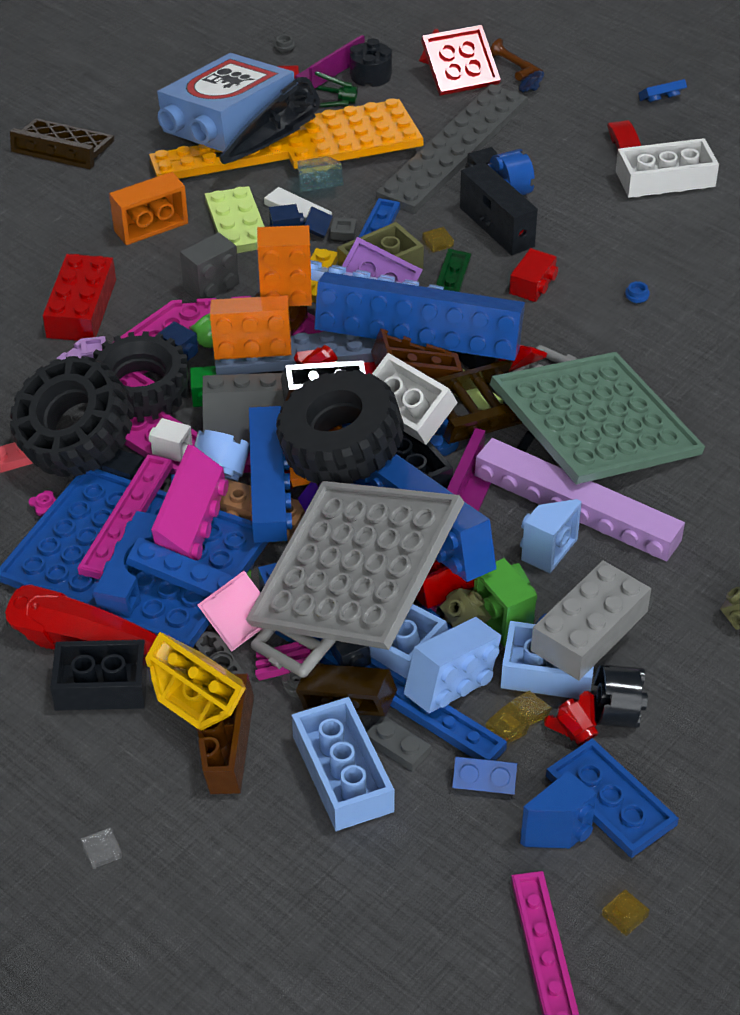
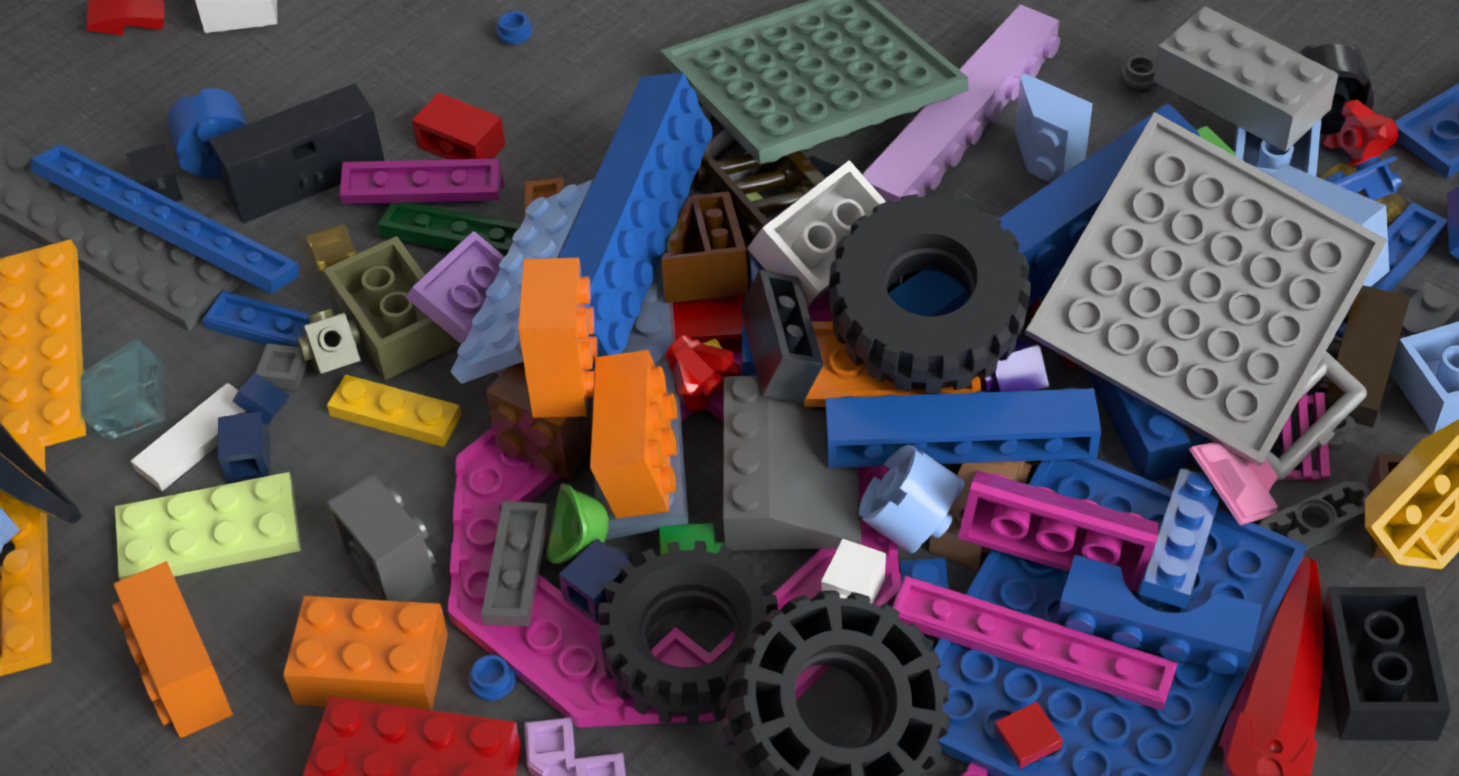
camera: 85 degrees left, 5 degrees up
none -> blue plate [31,144,299,294]
none -> orange brick [284,596,448,710]
none -> brick [297,309,361,375]
none -> magenta panel [340,158,505,204]
none -> blue plate [468,655,516,701]
none -> dark grey plate [481,501,549,627]
none -> red tile [994,702,1063,769]
none -> blue hinge [1324,156,1402,201]

